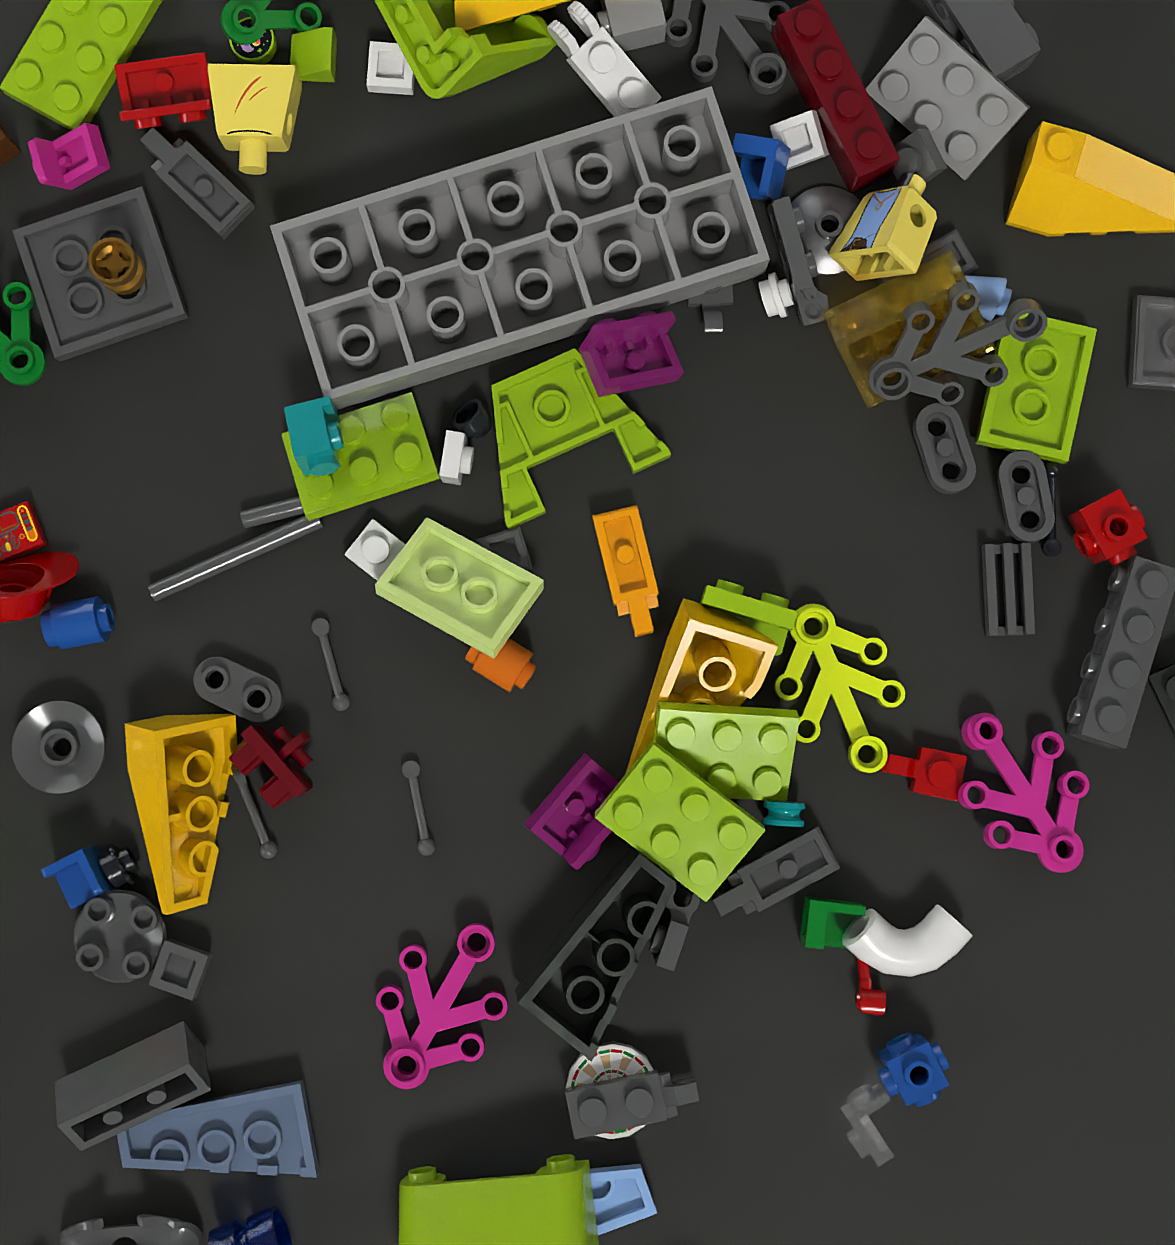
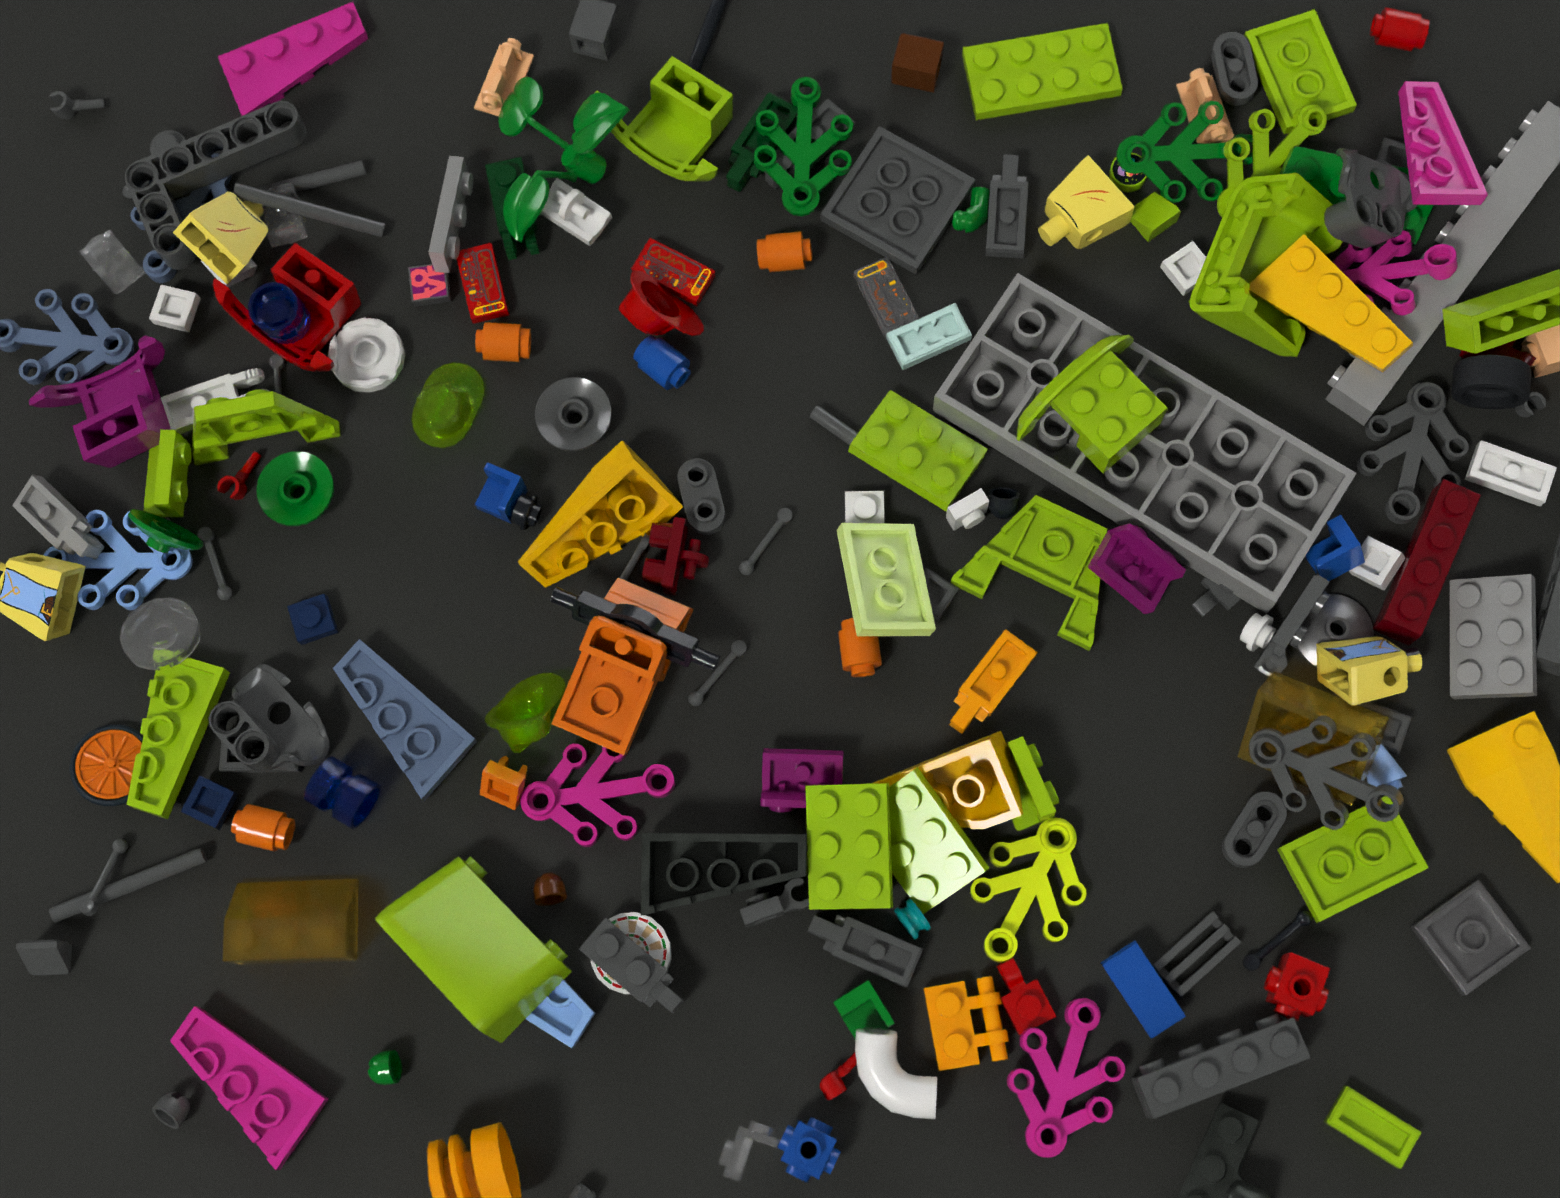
camera: 60 degrees right, 10 degrees down
dark pink bracket [28,123,111,190] -> none
dark grey brick [55,1021,211,1151] -> none
dark grey dish [74,890,167,983] -> none
pearl gold wheel [88,237,146,295] -> none
red bracket [114,52,213,129] -> none
dark grey bar [148,515,324,601] -> none
dark grey plate [149,938,213,1001] -> none
teal brick [284,396,344,476] -> none
white hinge [547,0,662,117] -> none
dark grey plate [893,128,947,183] -> none
dark grey plate [997,451,1055,543] -> none
none -> dark blue plate [287,594,339,645]
none -> orange tile [480,756,528,810]
none -> clear neon green piece [485,673,565,753]
none -> reddish brown hinge [533,872,567,906]
none -> orange piece [550,578,720,755]
none -> orange brick [757,231,812,272]
none -> clear tile [854,256,920,340]
none -> light aqua plate [886,303,972,370]
none -> light orange plate [923,976,1009,1071]
none -> green arm [952,187,990,233]
none -> lime piece [1016,335,1168,474]
none -> blue slope [1101,940,1186,1039]

